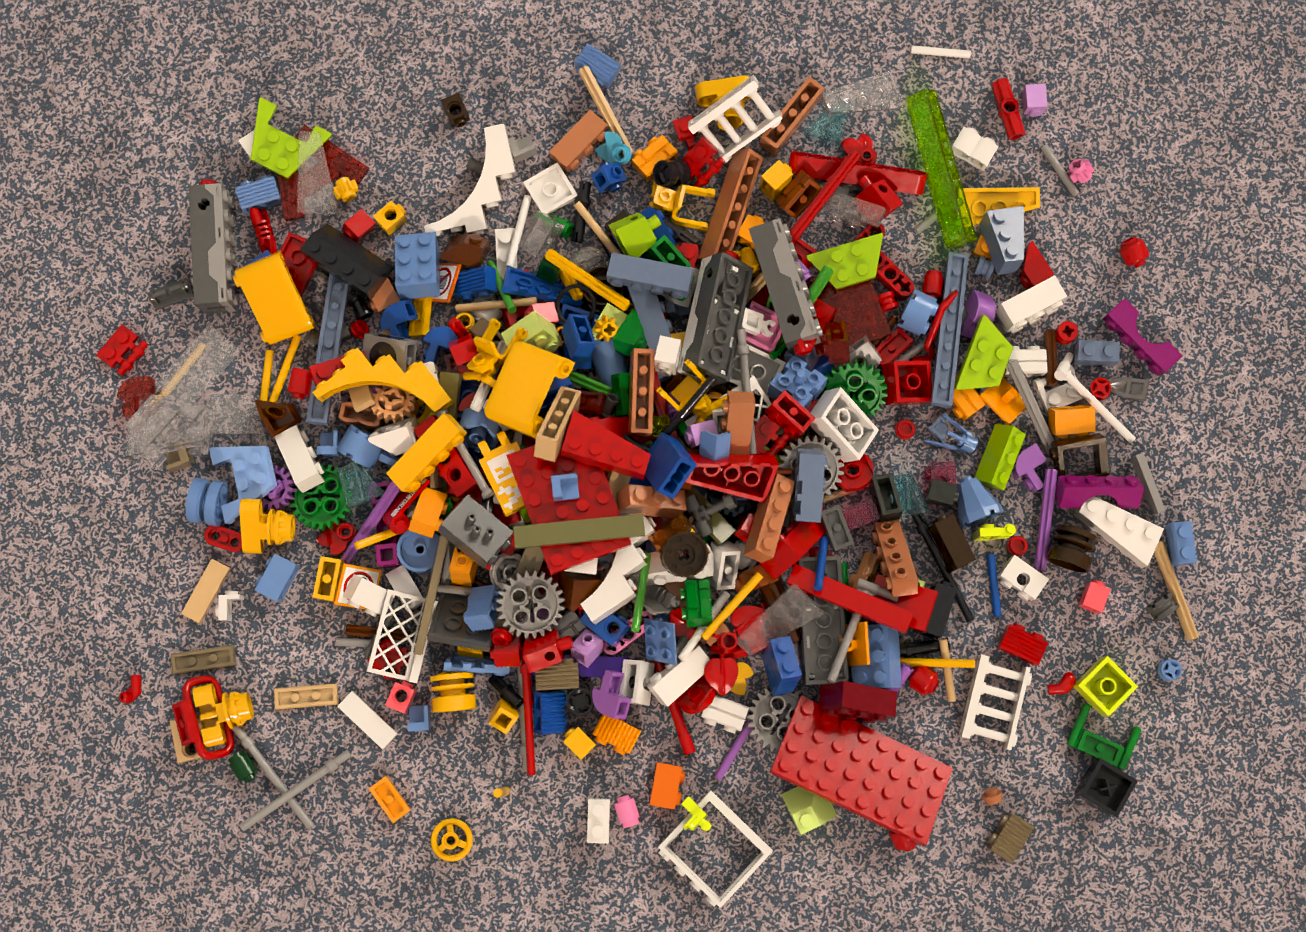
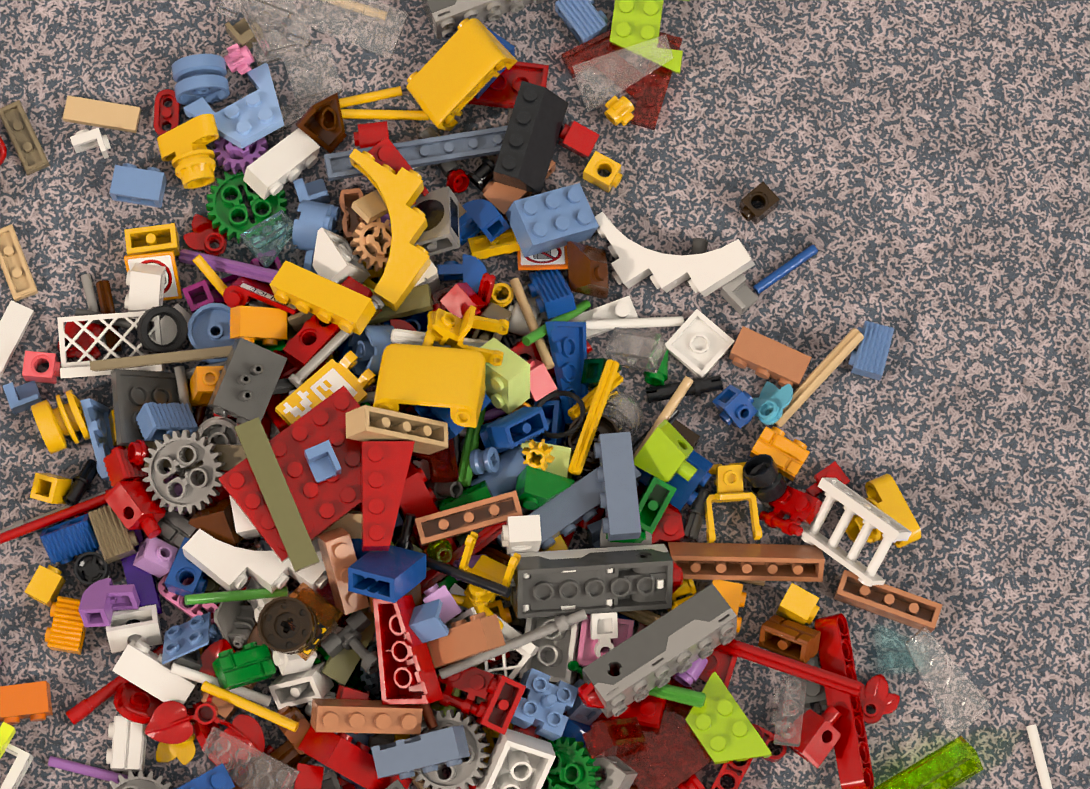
camera: 70 degrees right, 5 degrees down
red hinge [249,207,277,254] -> none
none -> black tyre [137,306,188,353]
none -> bright pink gear [224,43,255,75]
none -> medium blue wheel [469,447,500,475]
none -> blue bar [753,244,818,294]

